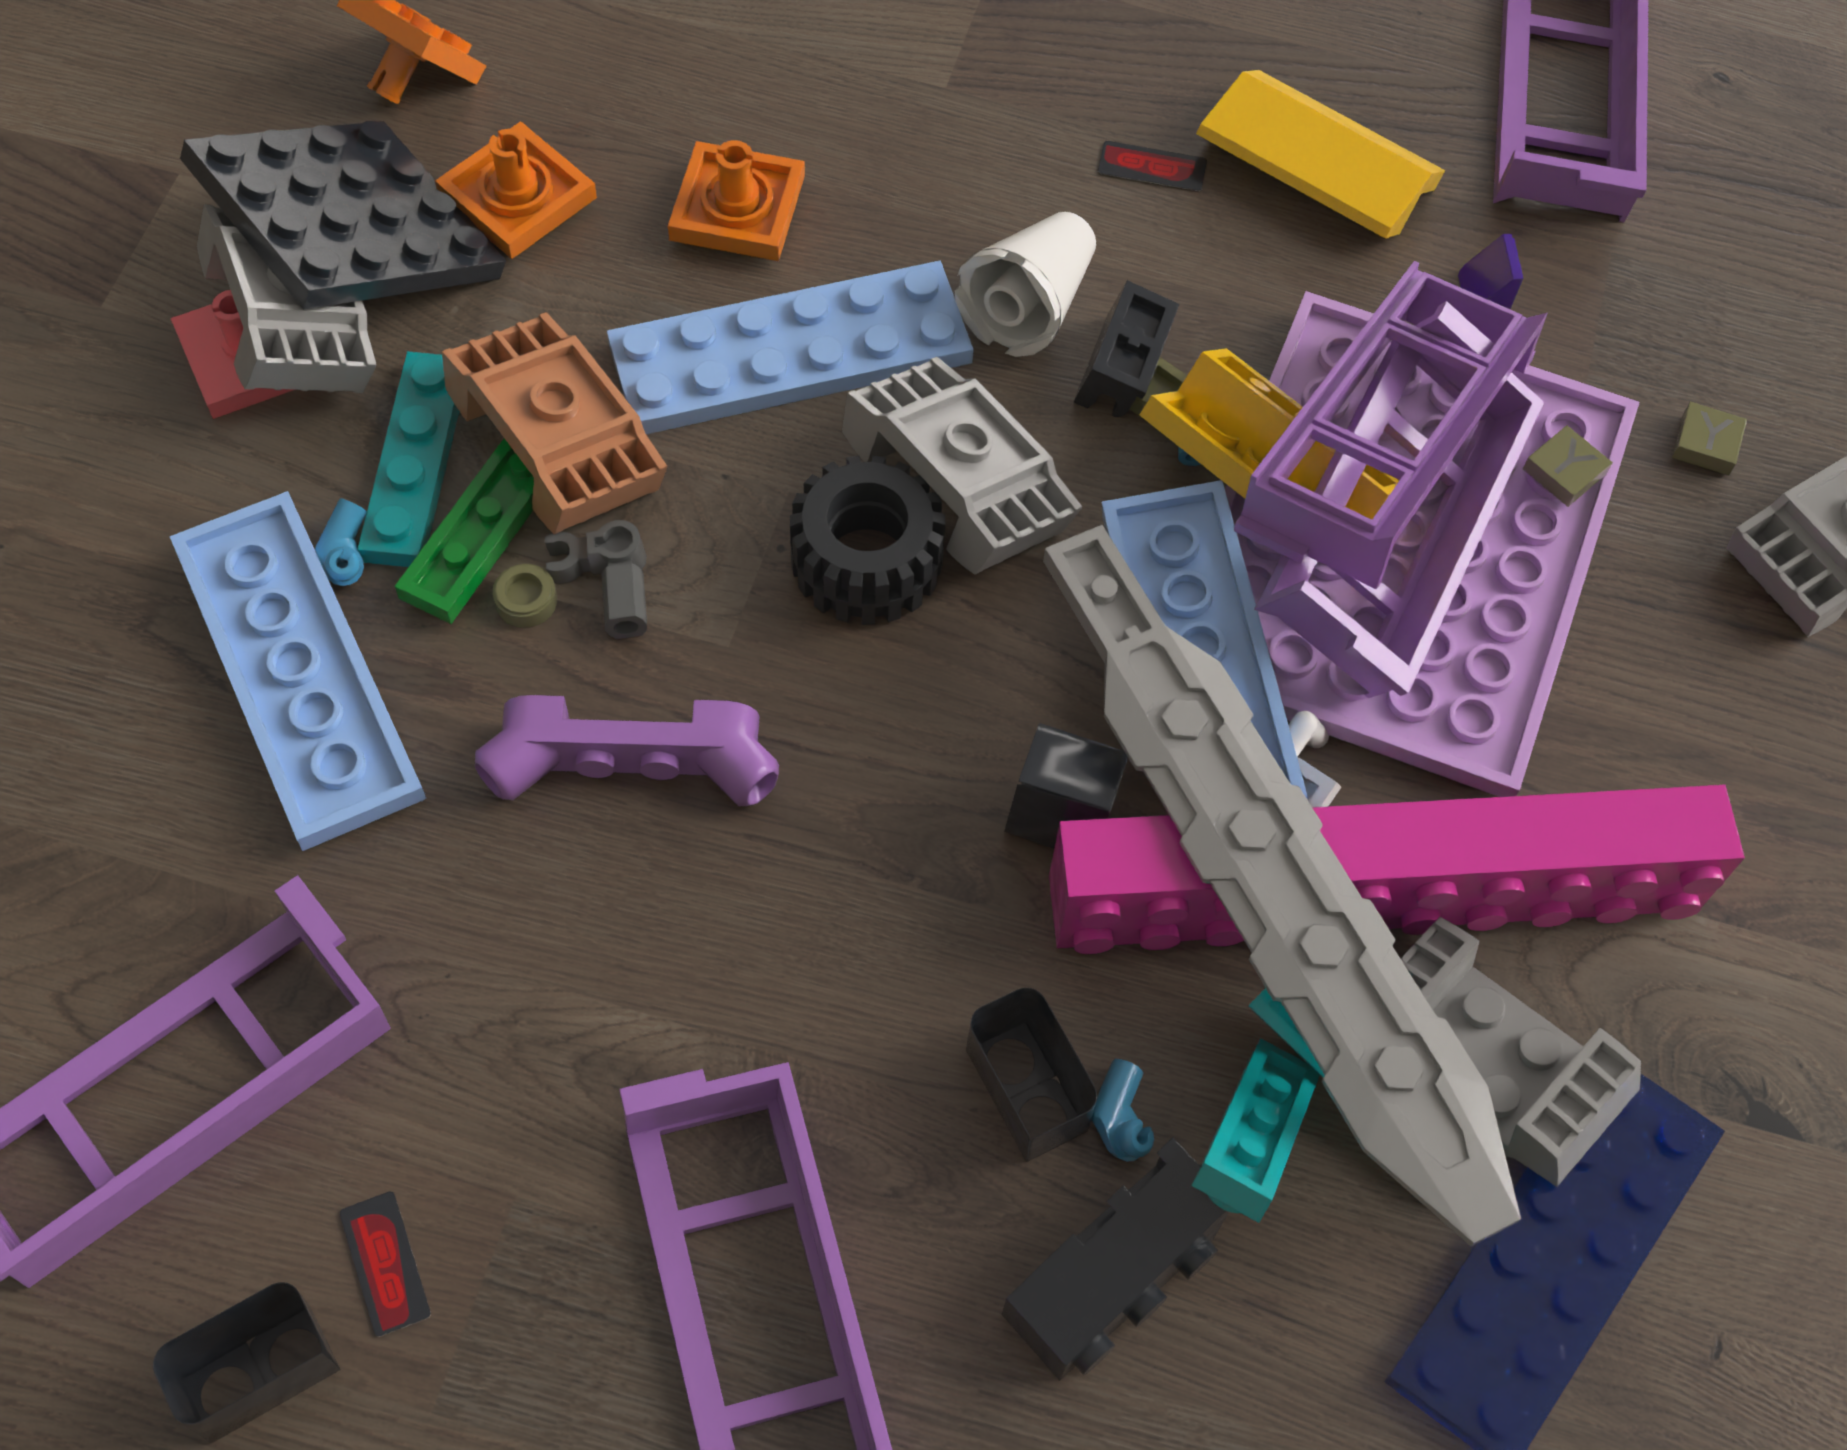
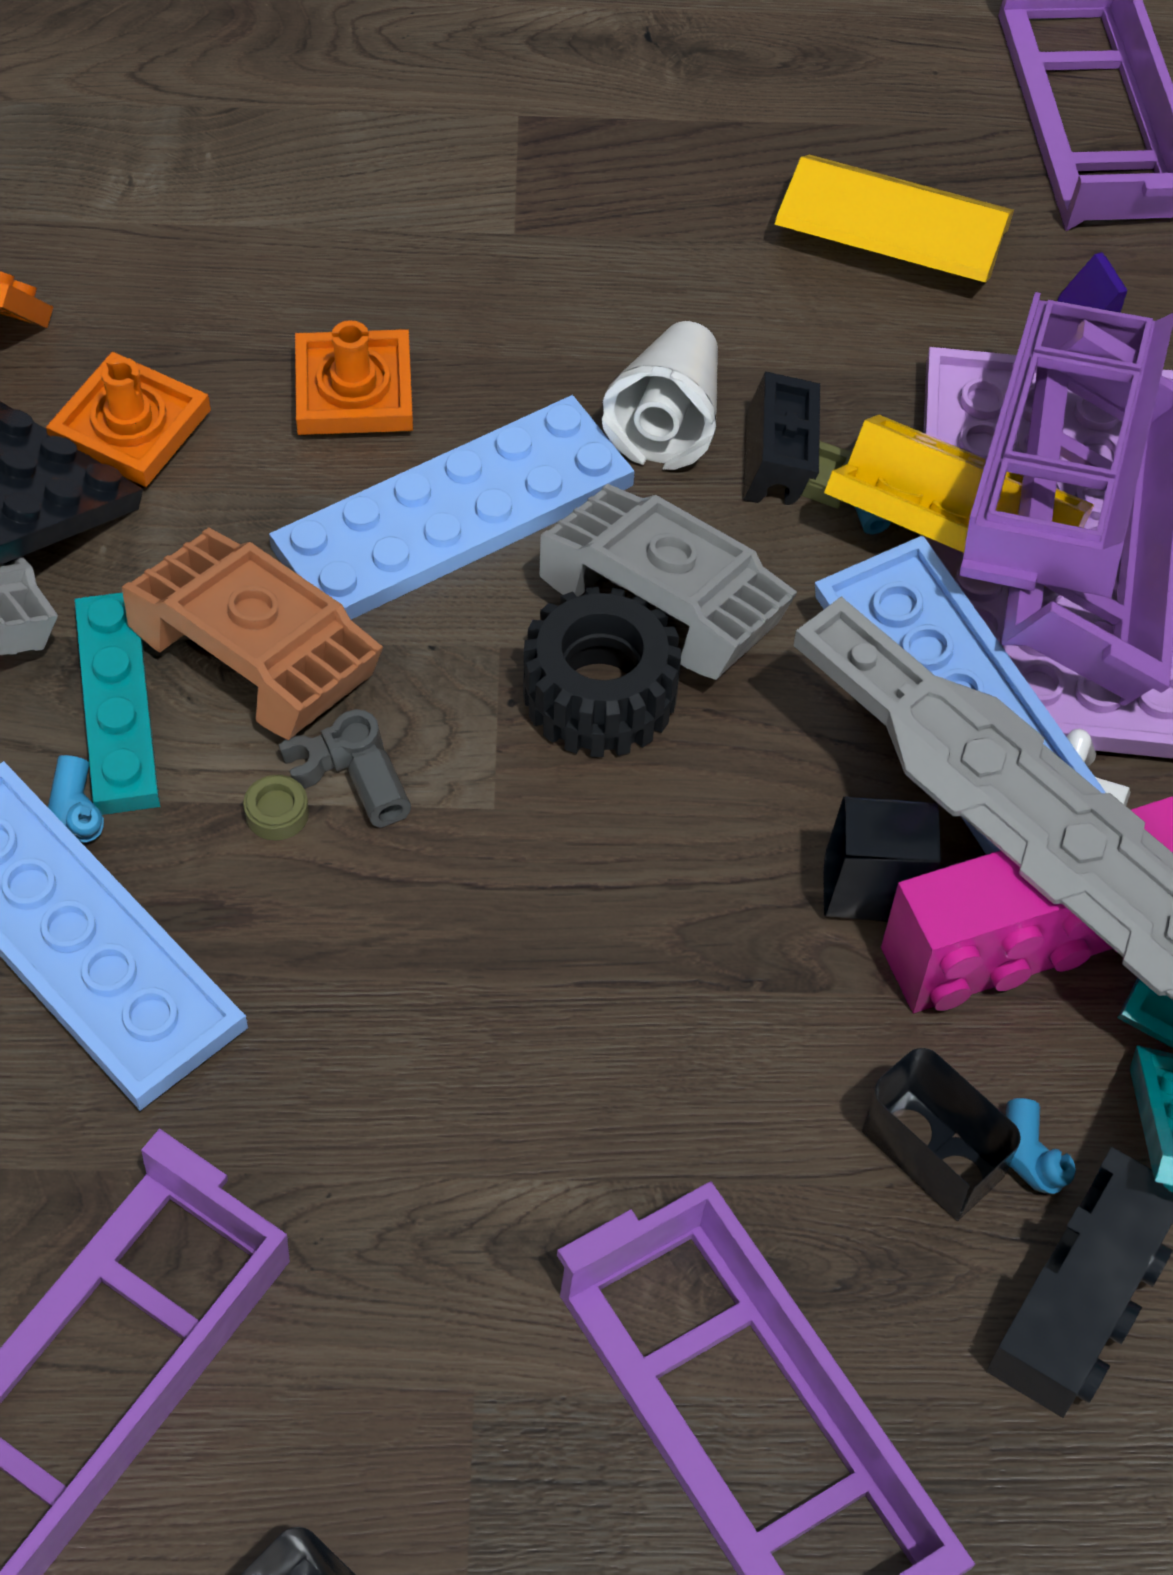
camera: 15 degrees left, 5 degrees down
sticker [340,1191,431,1337] -> none
green plate [395,438,534,624] -> none
medium lavender plate [475,695,779,806] -> none
sticker [1098,141,1207,191] -> none

